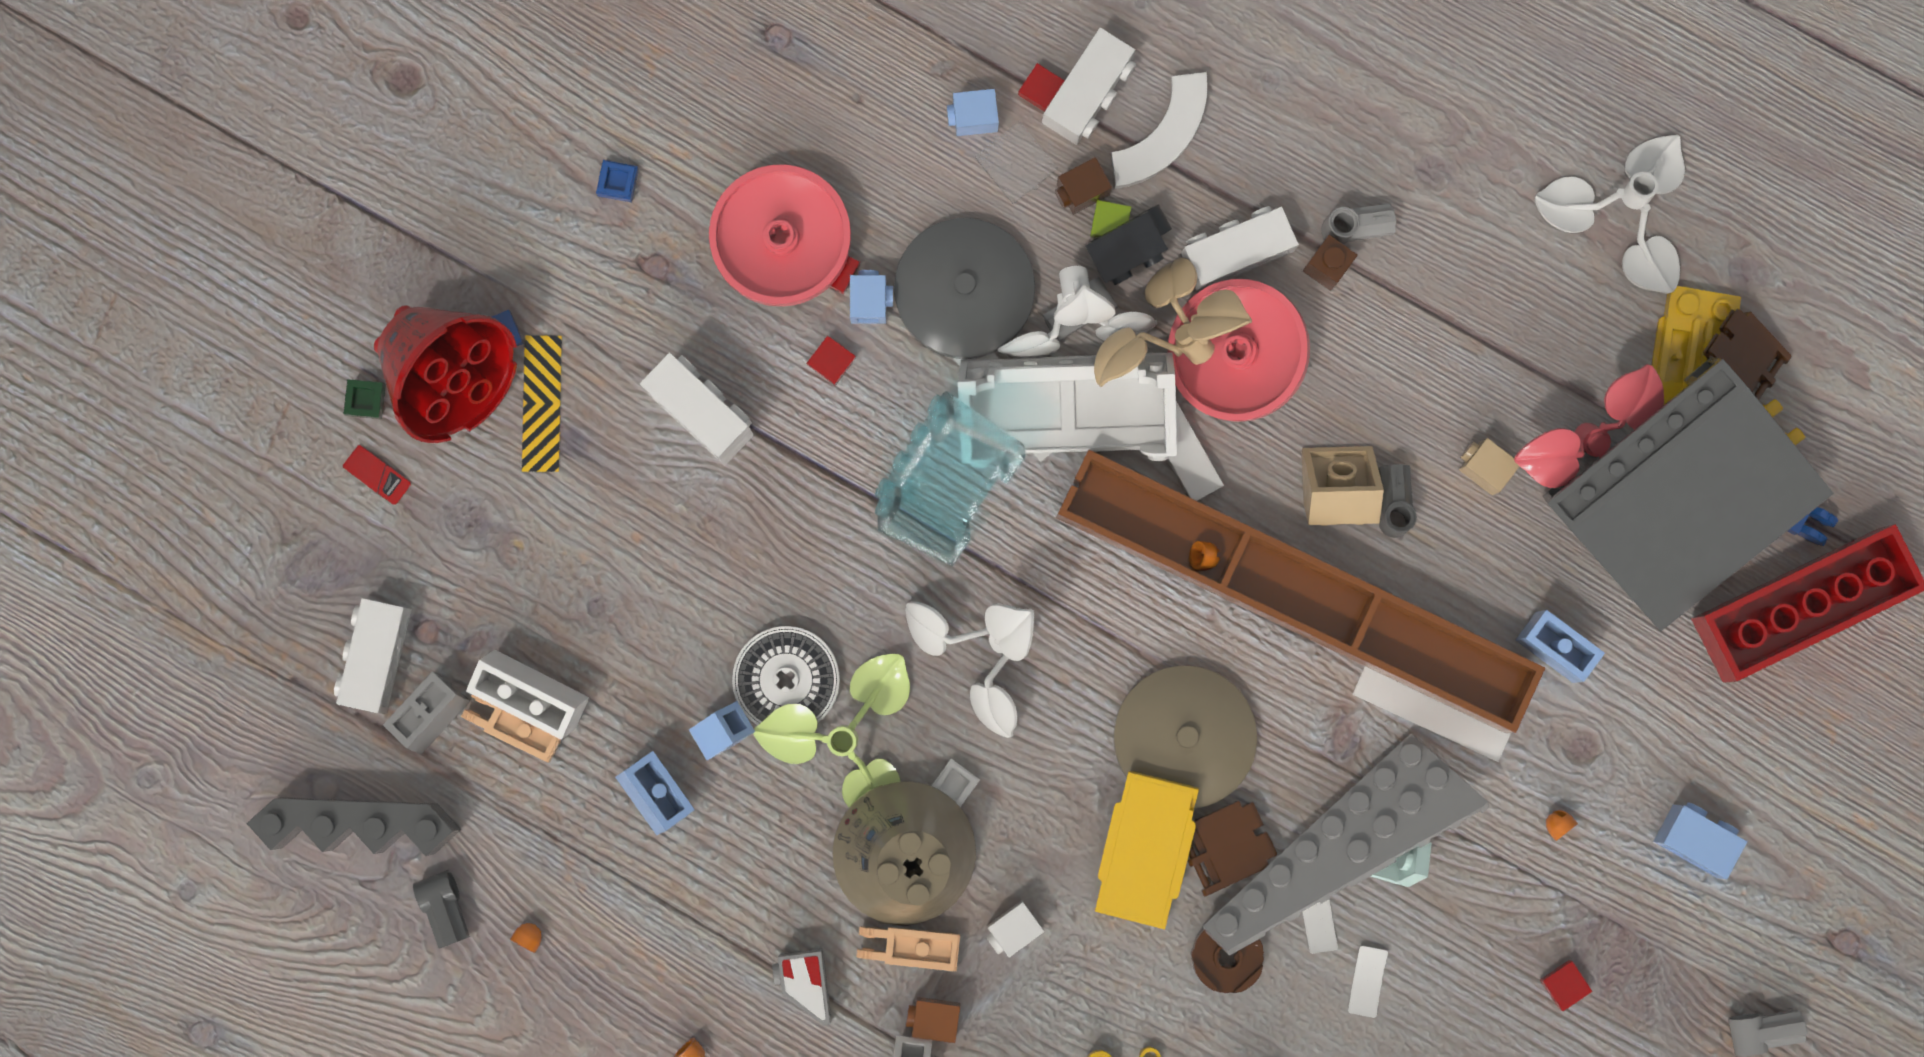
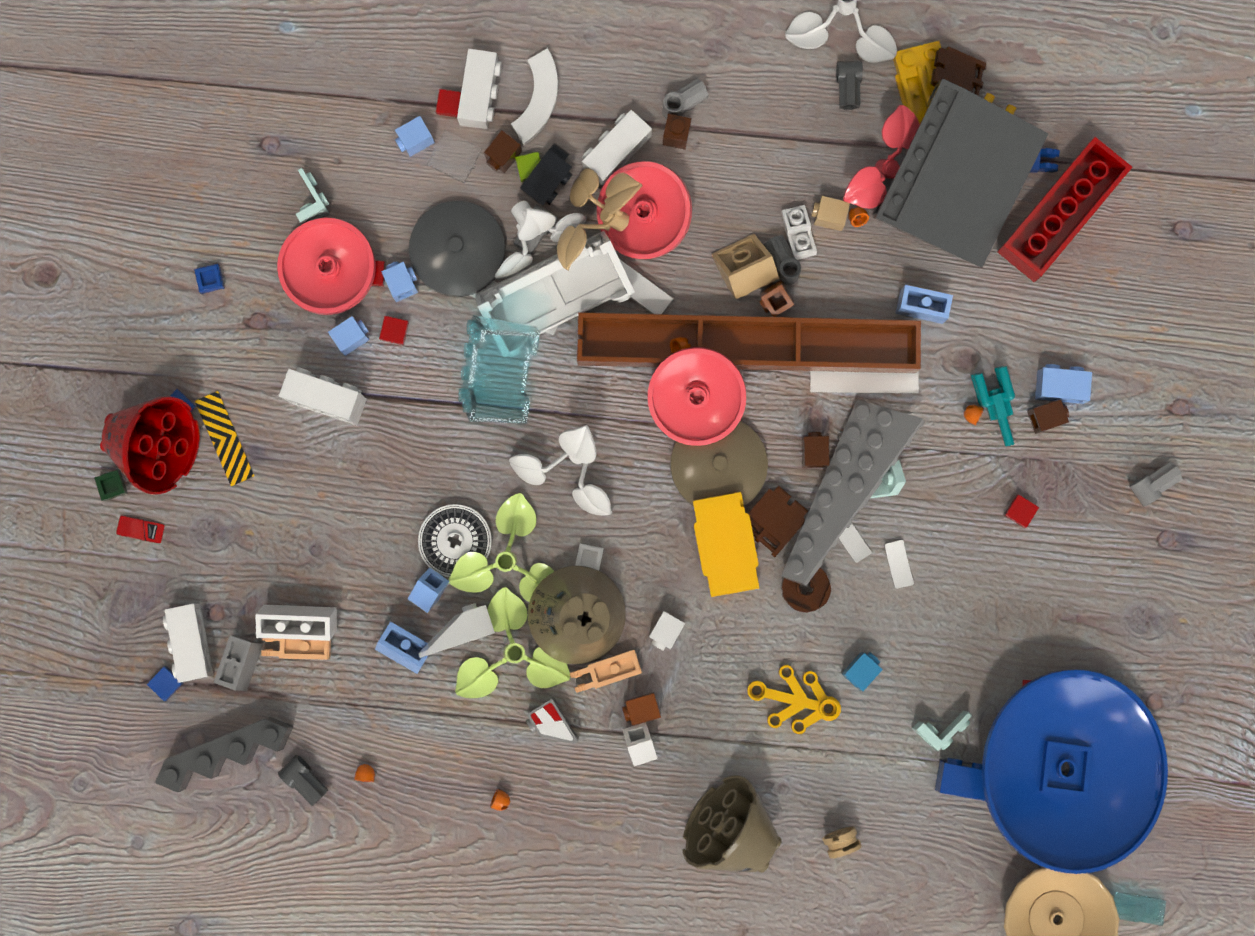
camera: 20 degrees left, 0 degrees up
none -> blue tile [147,666,183,701]
none -> light aqua bracket [296,168,330,224]
none -> light blue brick [328,316,369,356]
none -> white slope [418,603,495,658]
none -> yellowish green plant [455,587,570,698]
none -> coral dish [648,347,746,446]
none -> dark orange brick [759,280,794,317]
none -> white slope [781,205,817,260]
none -> reddish brown brick [801,432,830,468]
none -> dark grey piece [836,61,863,110]
none -> orange hinge [848,206,869,227]
none -> teal plant [970,366,1015,447]
none -> reddish brown brick [1027,399,1069,434]

